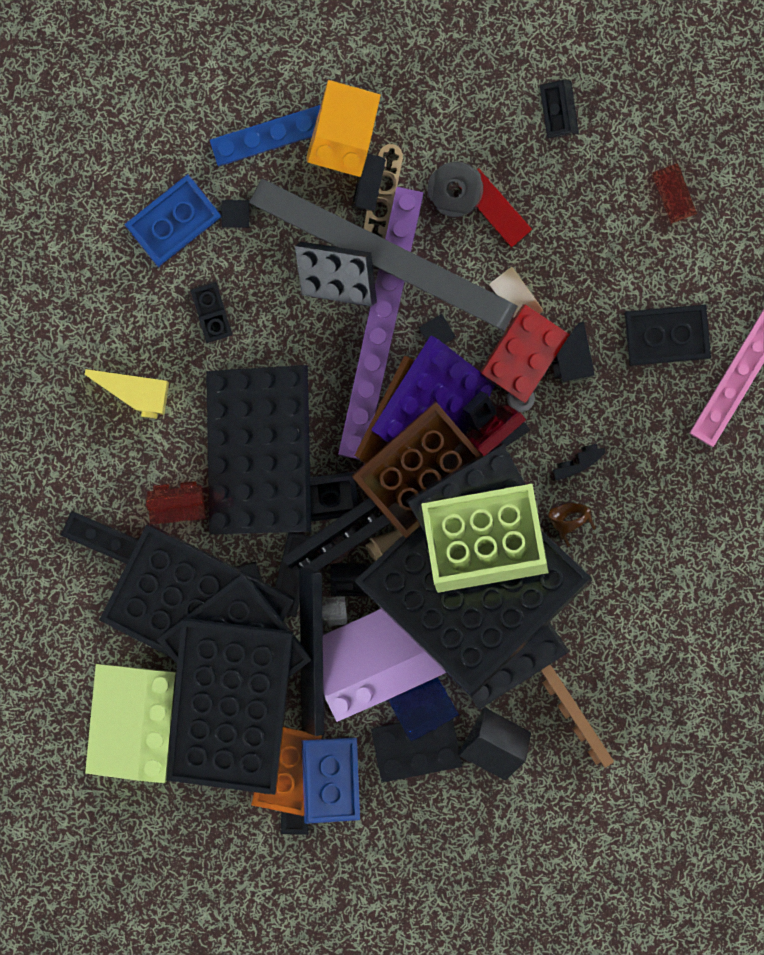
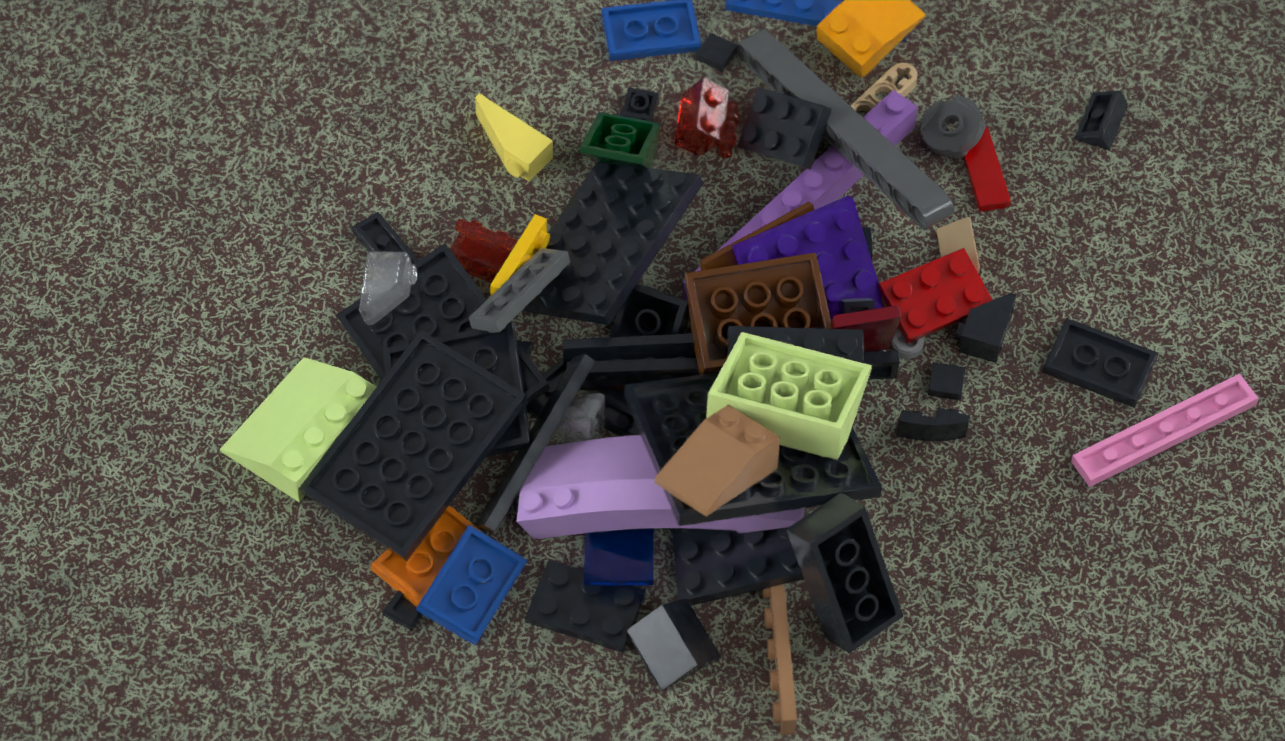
camera: 30 degrees right, 30 degrees down
black slope [351,153,386,211] -> none
reddish brown piece [548,503,596,547] -> none
clear red tile [652,163,697,224] -> none
none -> clear slope [359,251,417,325]
none -> dark grey plate [469,248,570,333]
none -> yellow plate [490,214,550,296]
none -> dark green slope [579,112,661,168]
none -> medium nougat slope [654,405,780,516]
none -> clear red brick [674,77,740,158]
none -> black brick [786,493,903,654]
none -> black tile [928,362,966,400]

